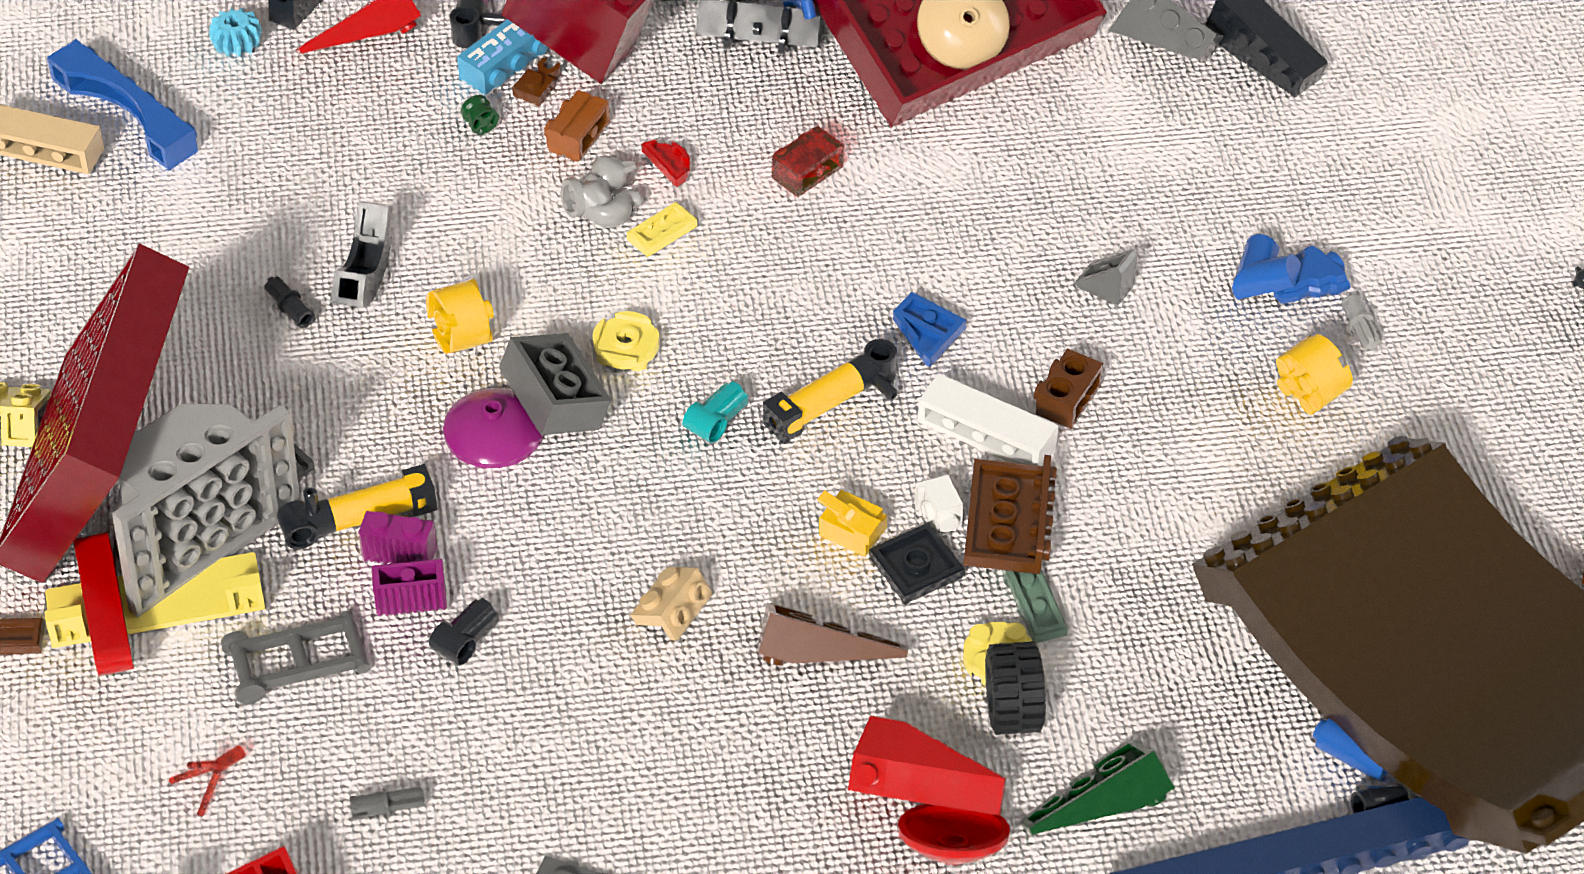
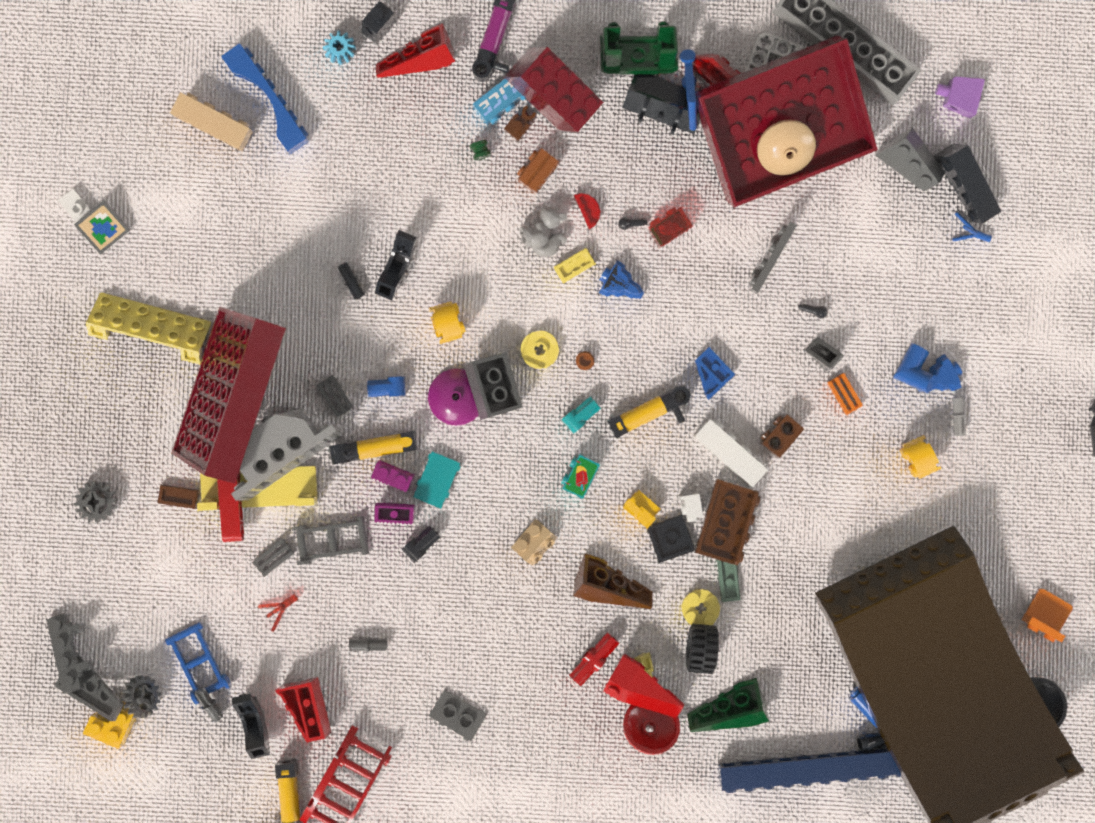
camera: 10 degrees right, 40 degrees up
none -> dark grey tile [252,538,295,577]
none -> blue piece [367,376,406,397]
none -> teal piece [413,451,461,509]
none -> brick [561,454,600,499]
none -> red piece [569,632,620,686]
none -> dark orange plate [575,351,595,370]
none -> blue rock [599,260,644,299]
none -> black piece [618,217,648,230]
none -> dark grey hinge [749,221,797,294]
none -> black piece [798,304,828,319]
none -> orange tile [827,373,863,415]
none -> blue plant [952,212,992,242]

